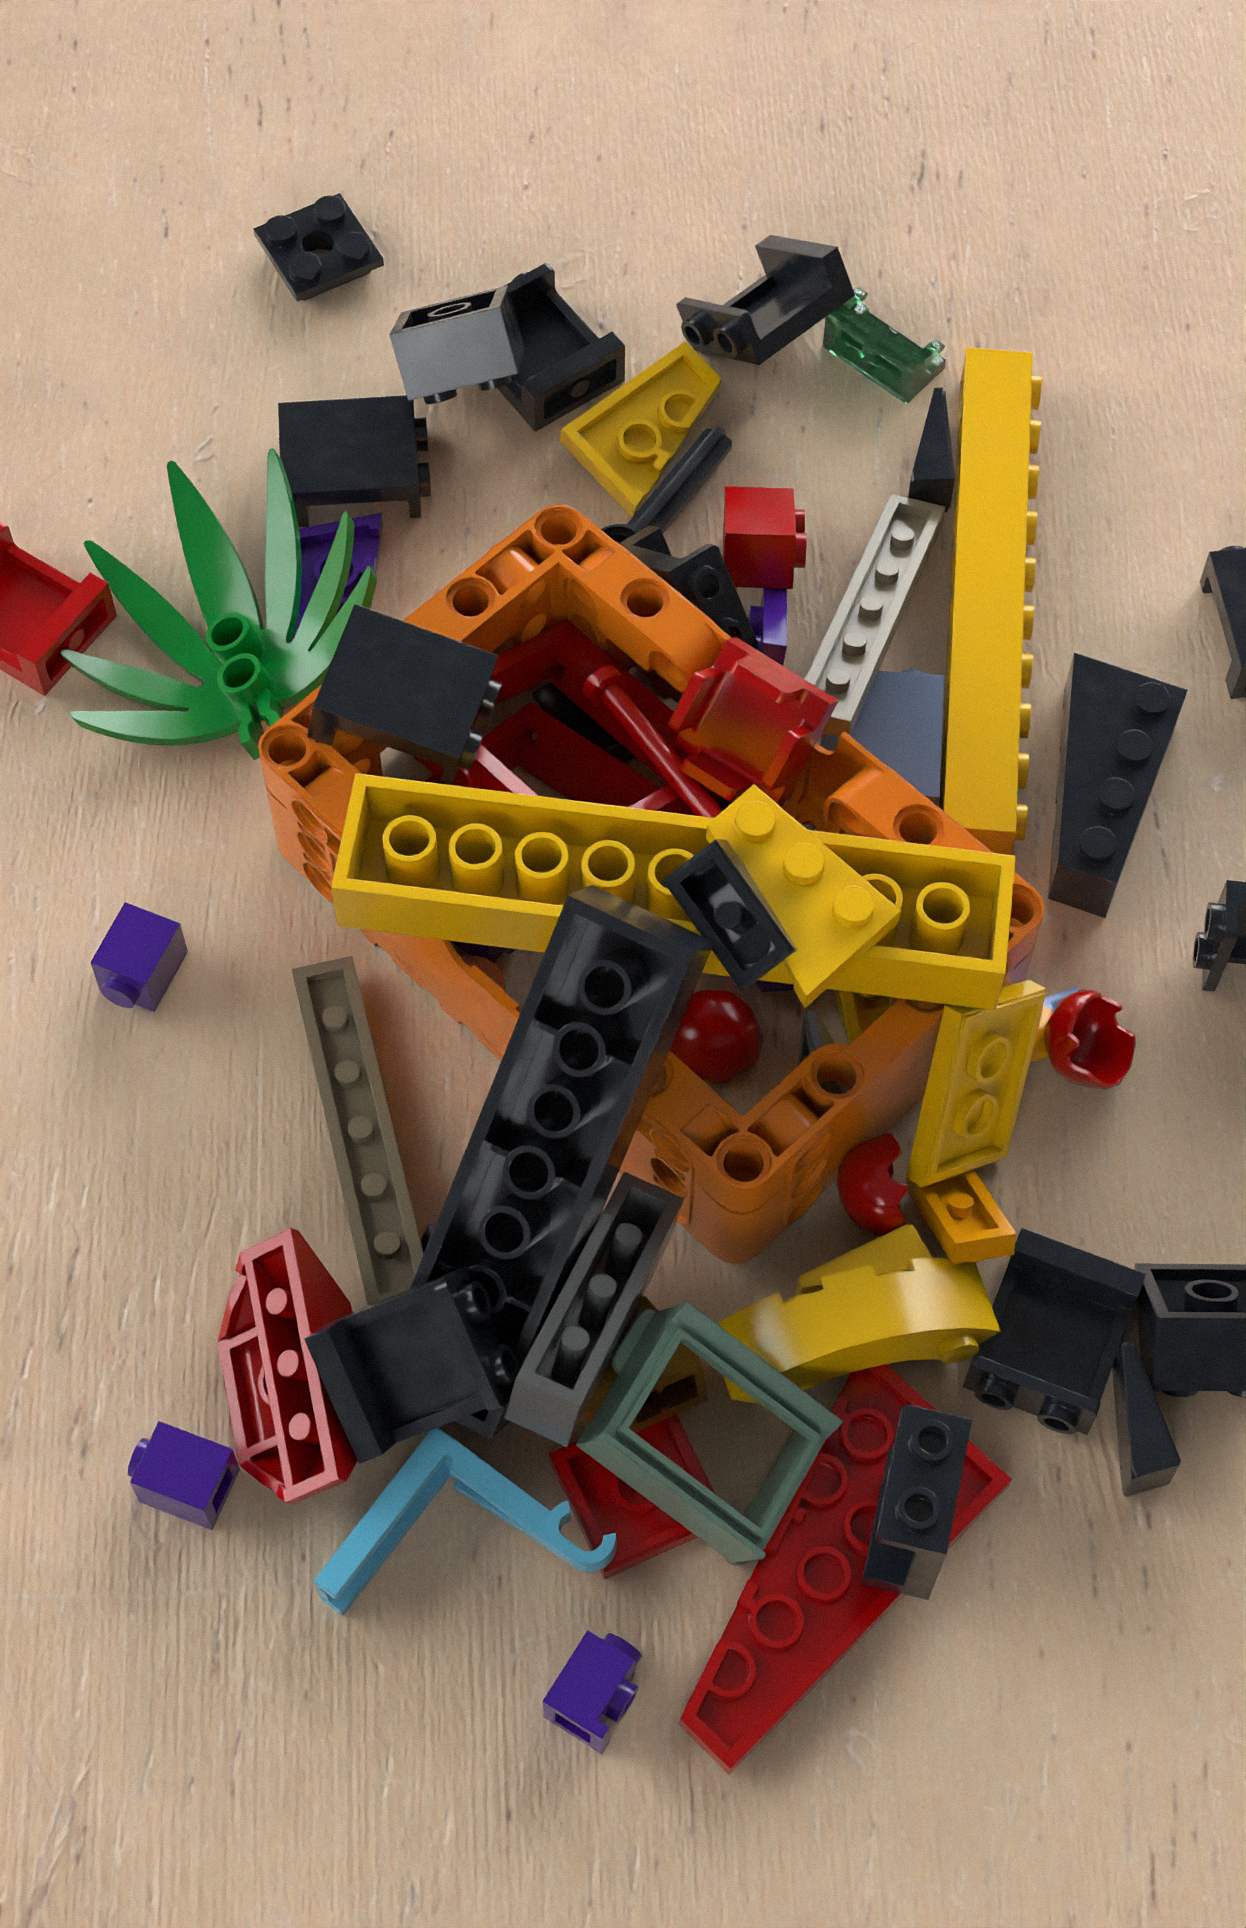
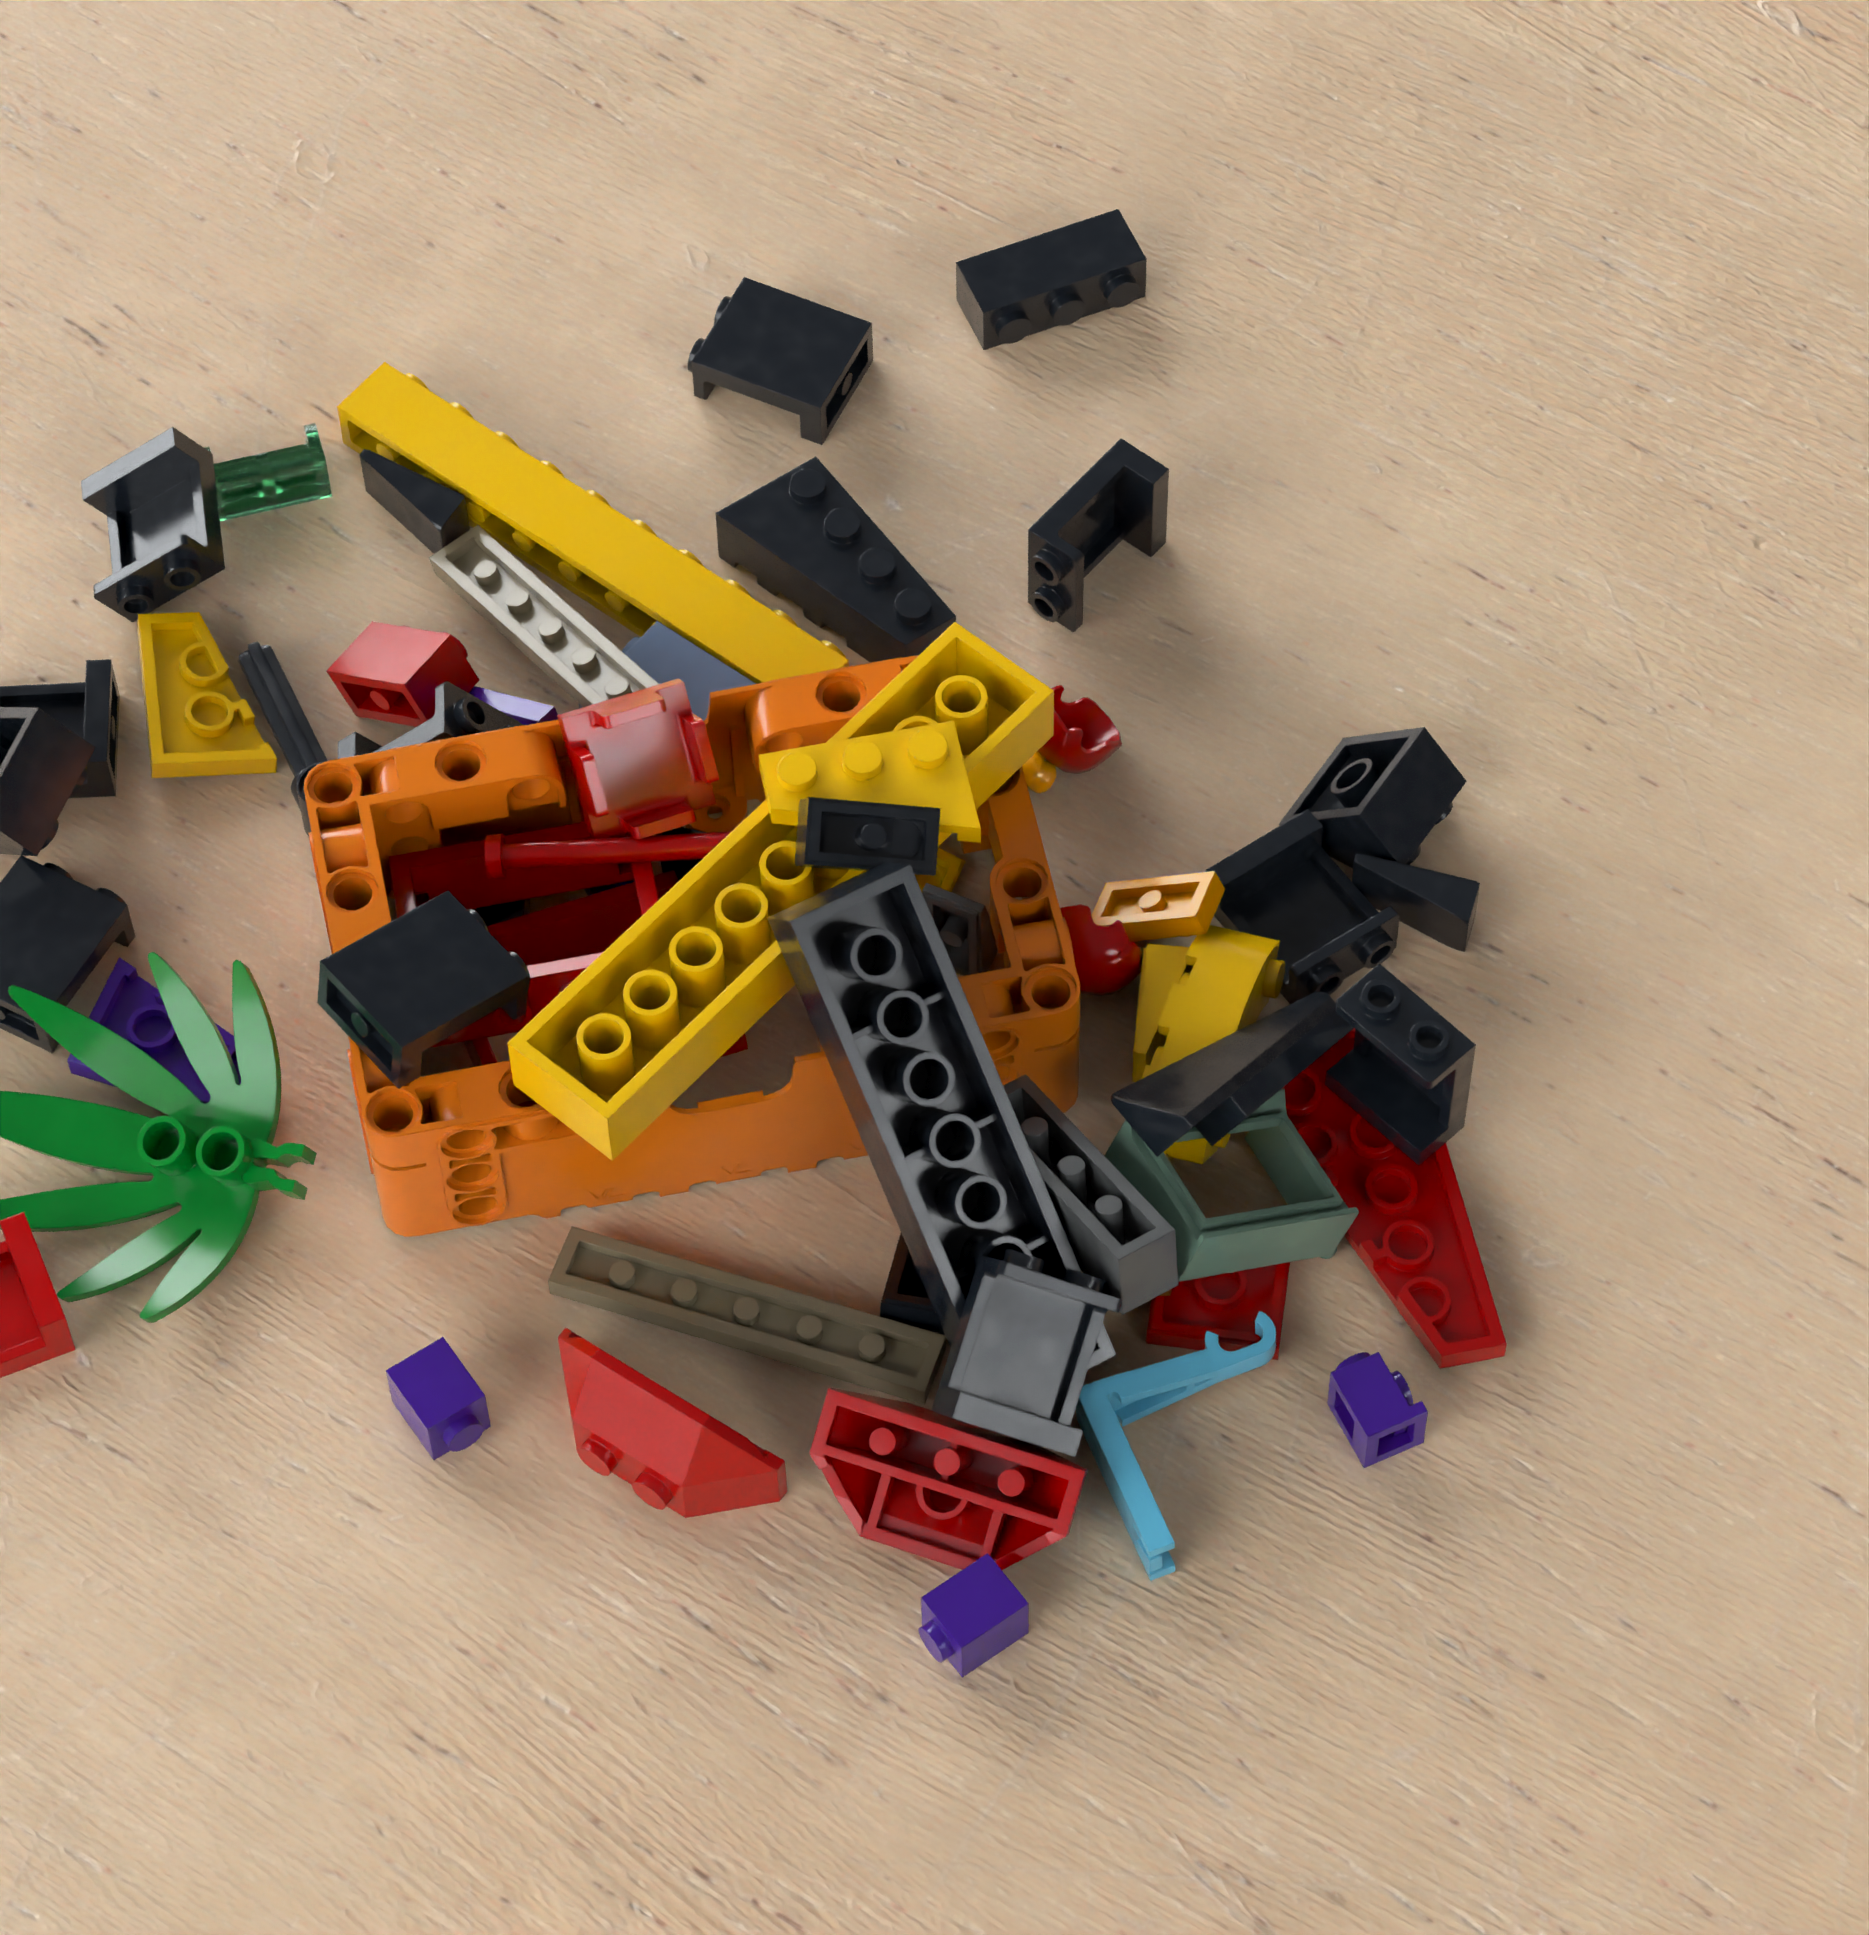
camera: 55 degrees left, 5 degrees down
yellow tile [906,979,1046,1187] -> none
none -> red wedge [558,1327,787,1518]
none -> black wedge [1111,992,1354,1157]

